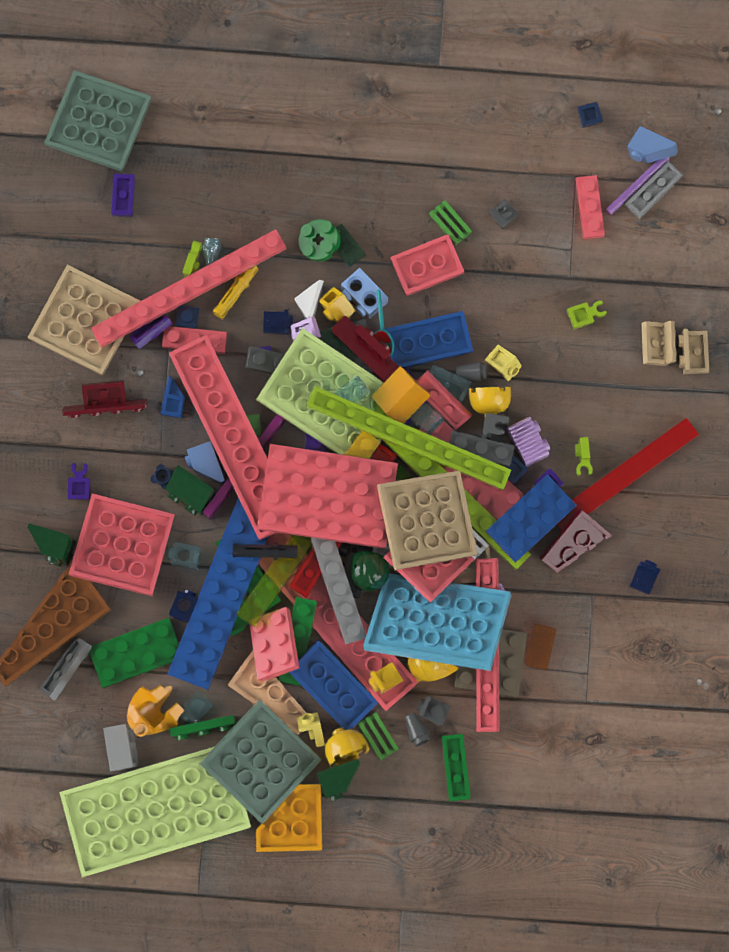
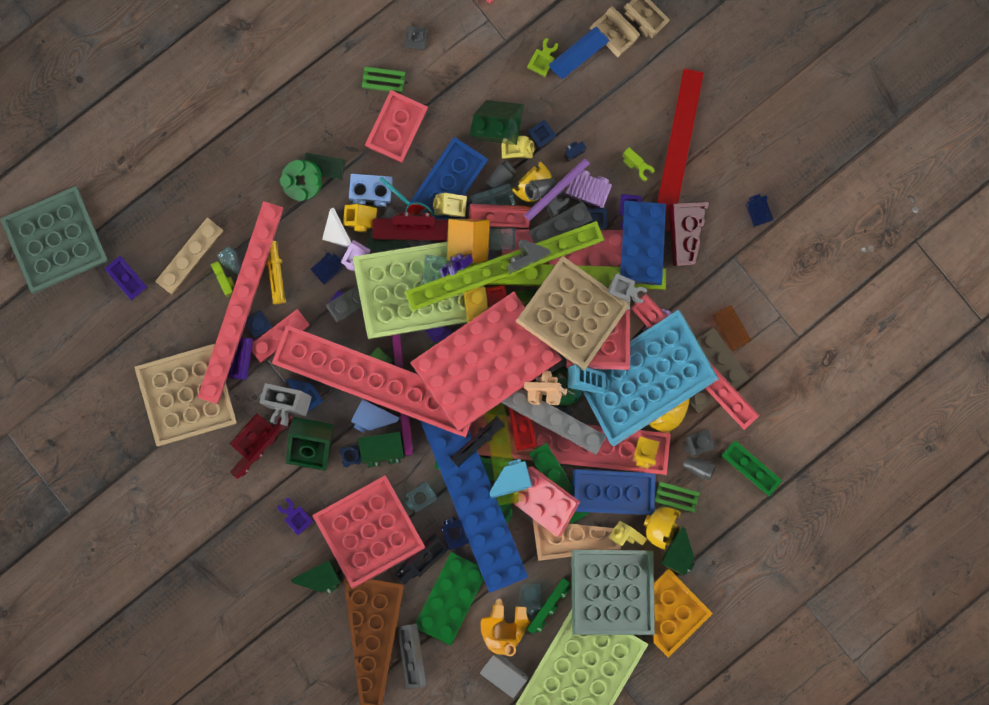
camera: 45 degrees left, 5 degrees up
none -> tan plate [155,218,224,295]
none -> light grey brick [259,383,311,426]
none -> dark green slope [286,417,334,471]
none -> black hinge [395,534,449,585]
none -> light yellow bracket [433,193,467,218]
none -> dark purple plate [439,253,474,277]
none -> dark green slope [470,100,524,145]
none -> medium azure slope [489,459,532,498]
none -> dark grey slope [507,239,551,274]
none -> medium lavender bar [524,158,590,221]
none -> light nougat hips [524,371,567,405]
none -> dark grey cone [525,178,557,201]
none -> dark blue plate [528,119,556,149]
none -> blue tile [549,26,610,79]
none -> dark blue plate [564,141,587,162]
none -> medium azure slope [568,364,606,394]
none -> light grey plate [607,273,647,303]

